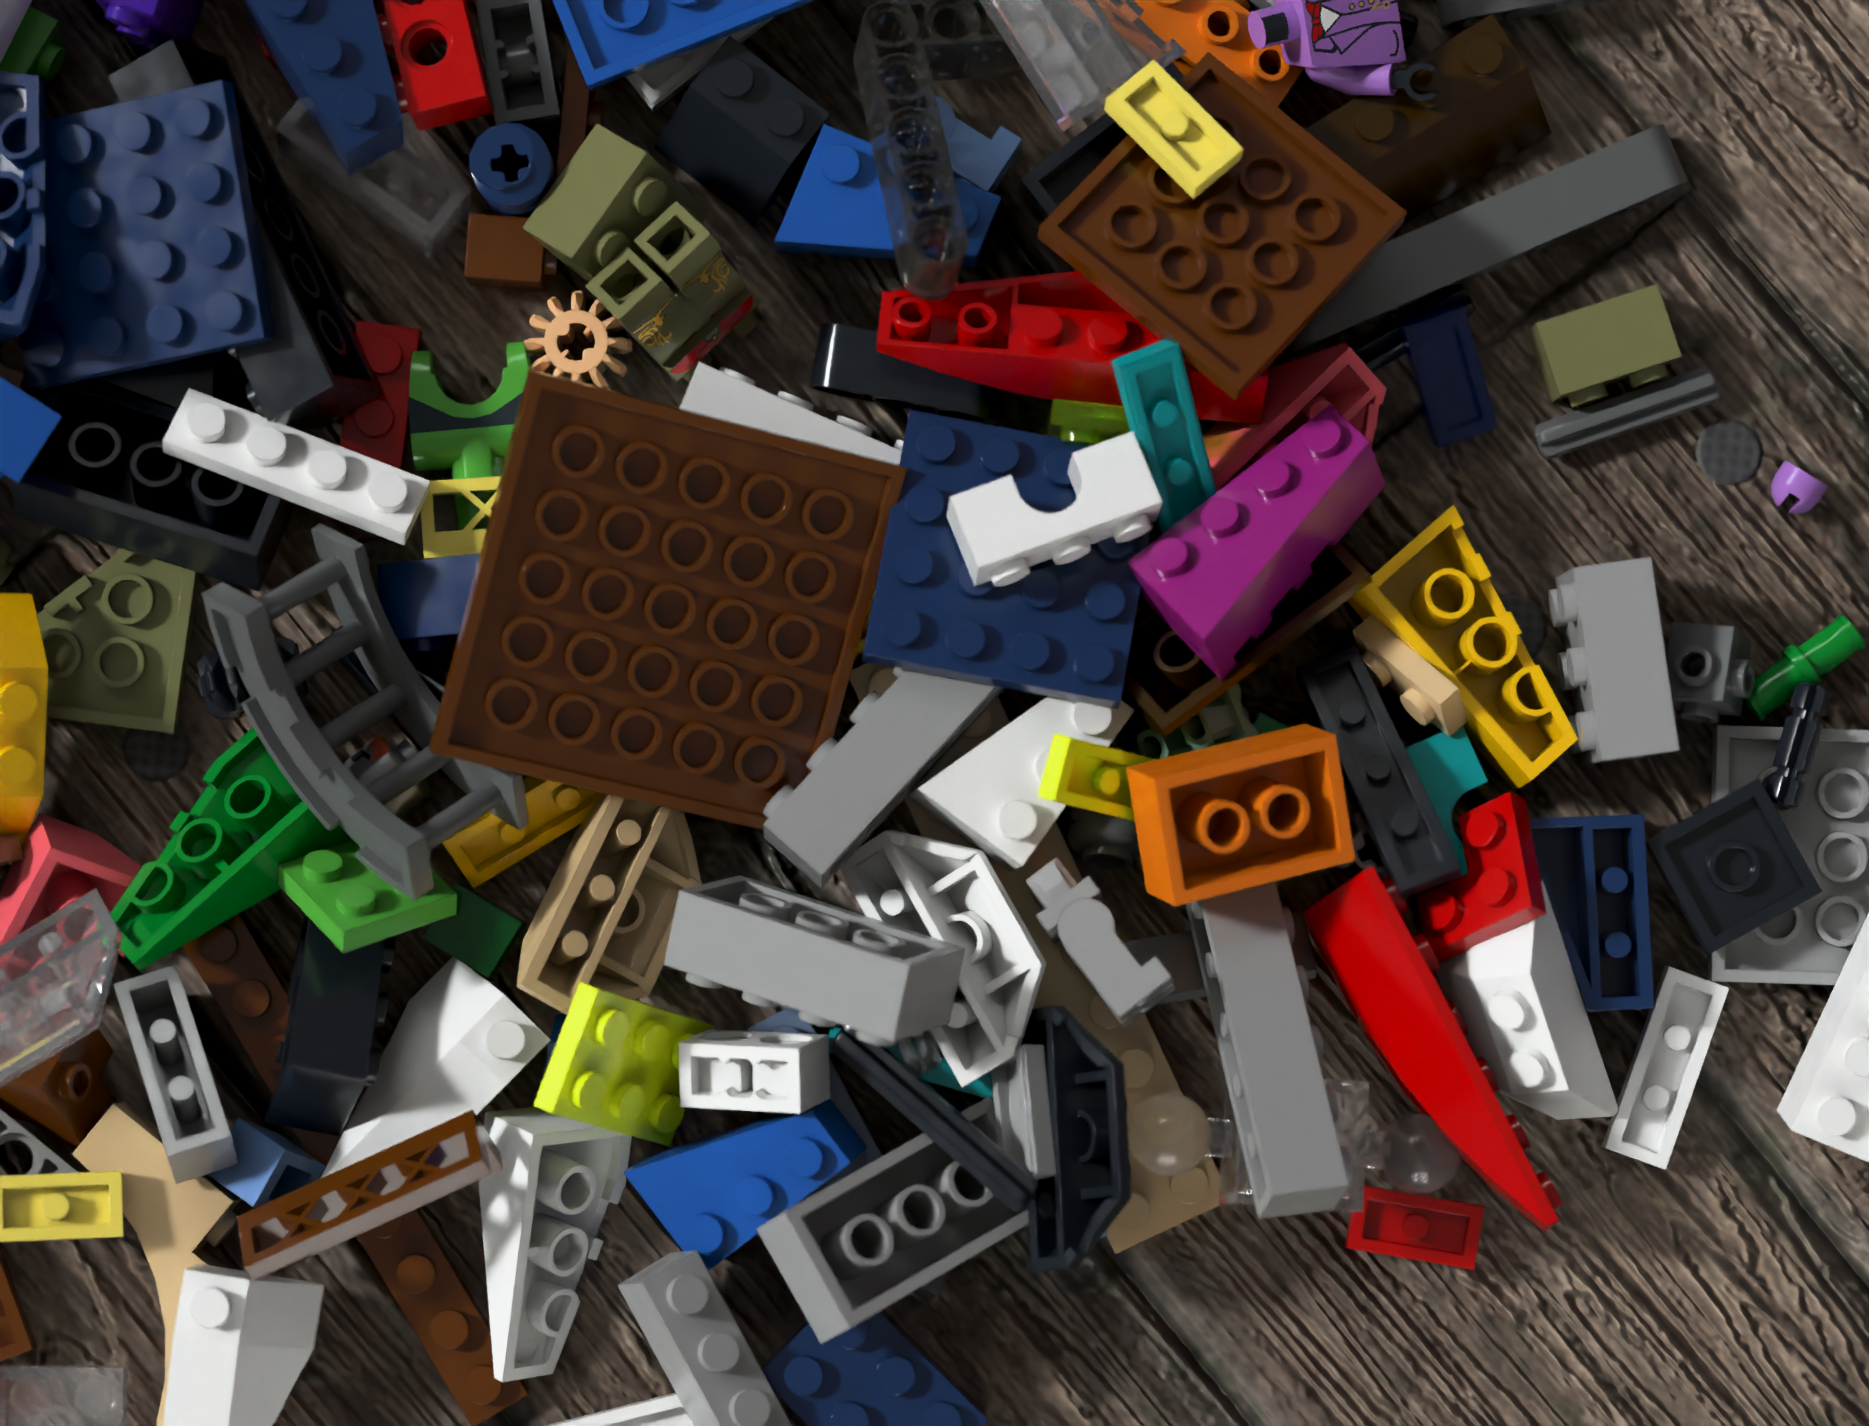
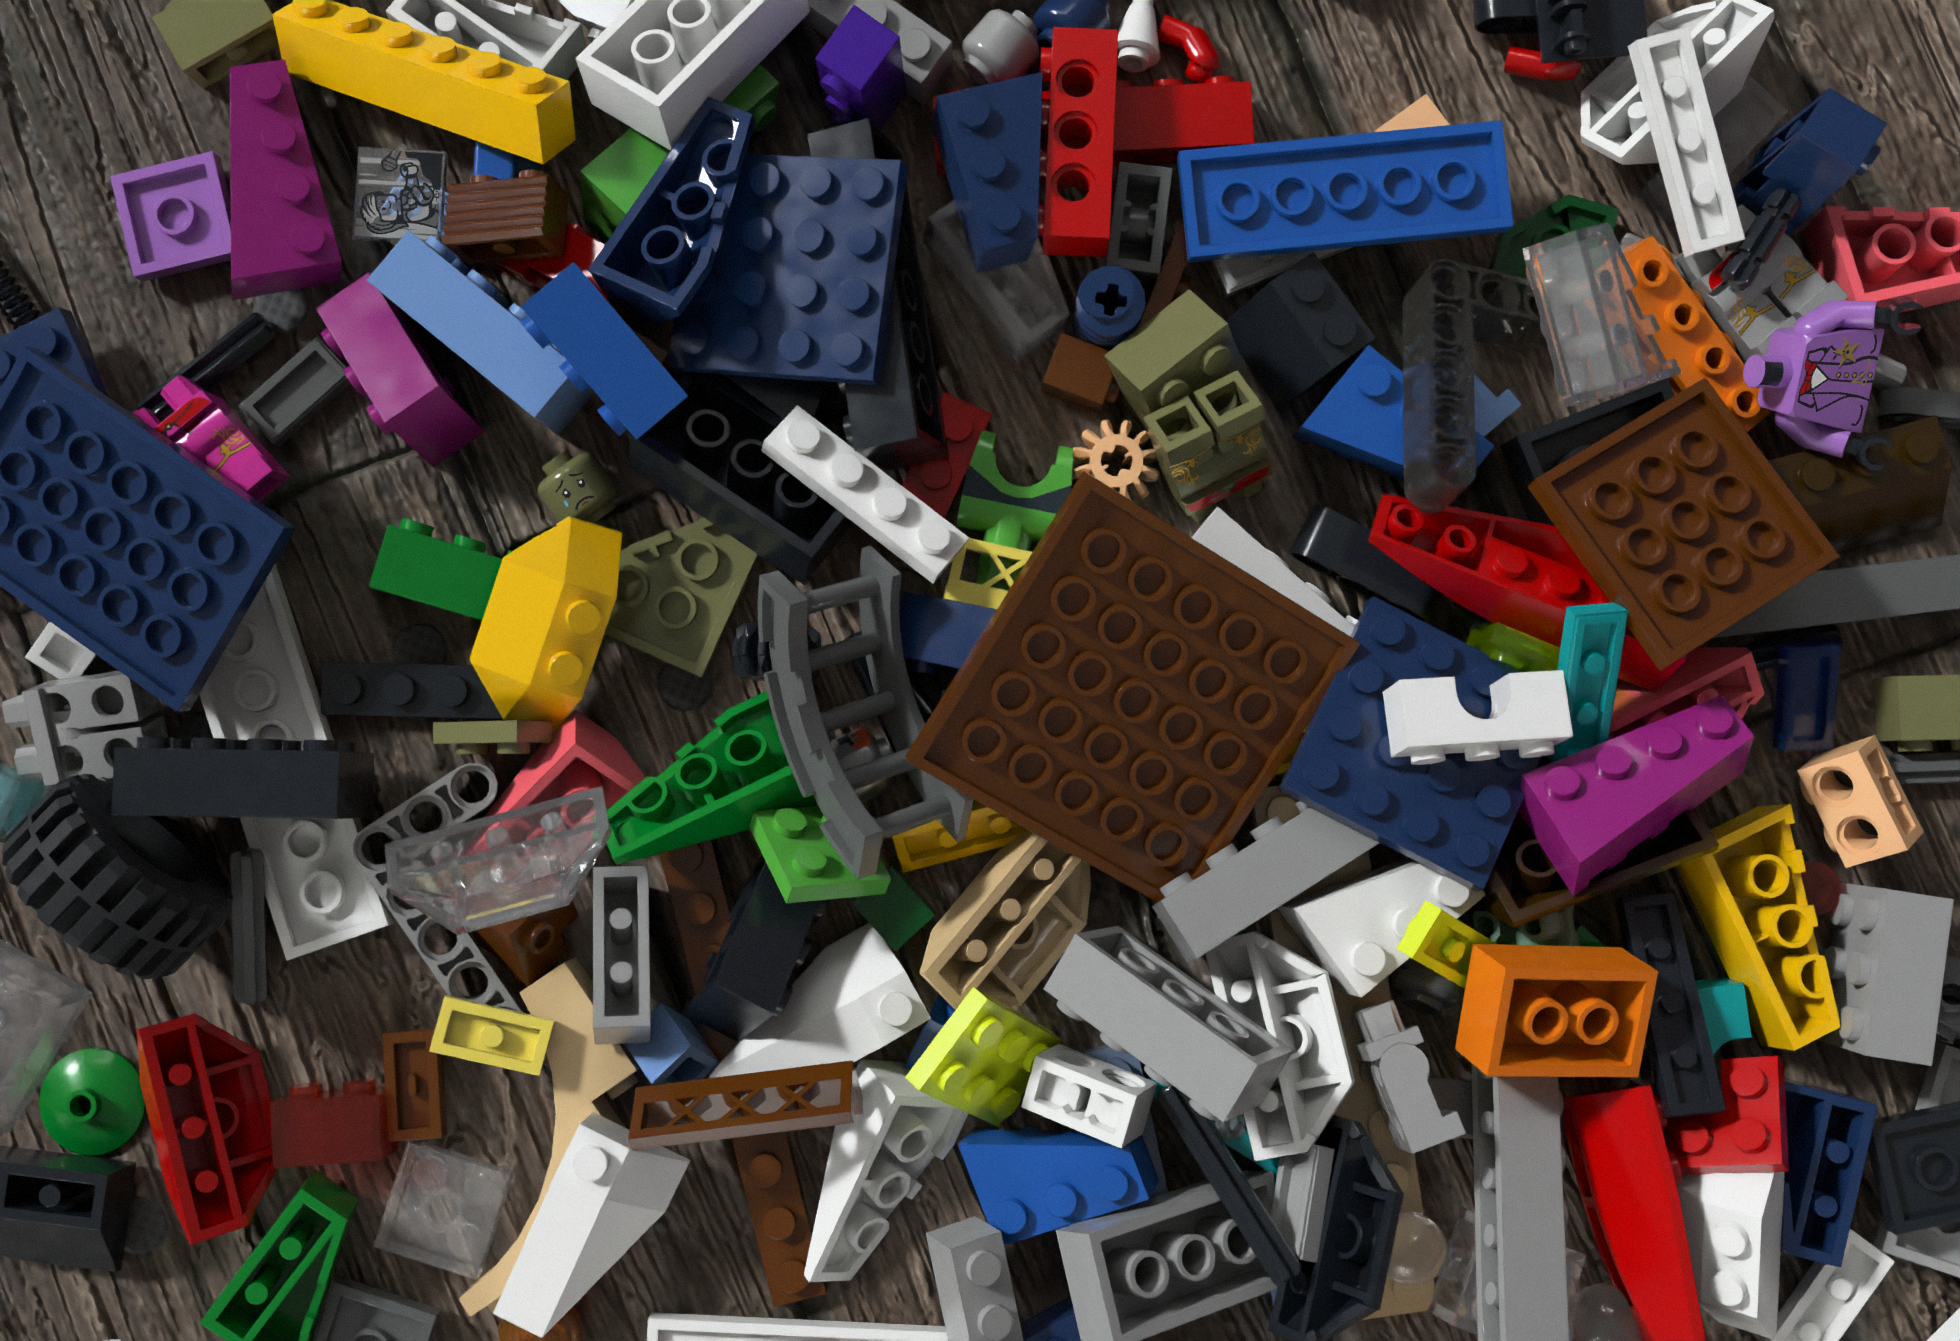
camera: 25 degrees right, 0 degrees up
light yellow plate [1104,59,1244,199] -> none
tan plate [1353,615,1468,737] -> none
none -> light nougat brick [1798,735,1924,868]
none -> clear red plate [1801,862,1842,915]

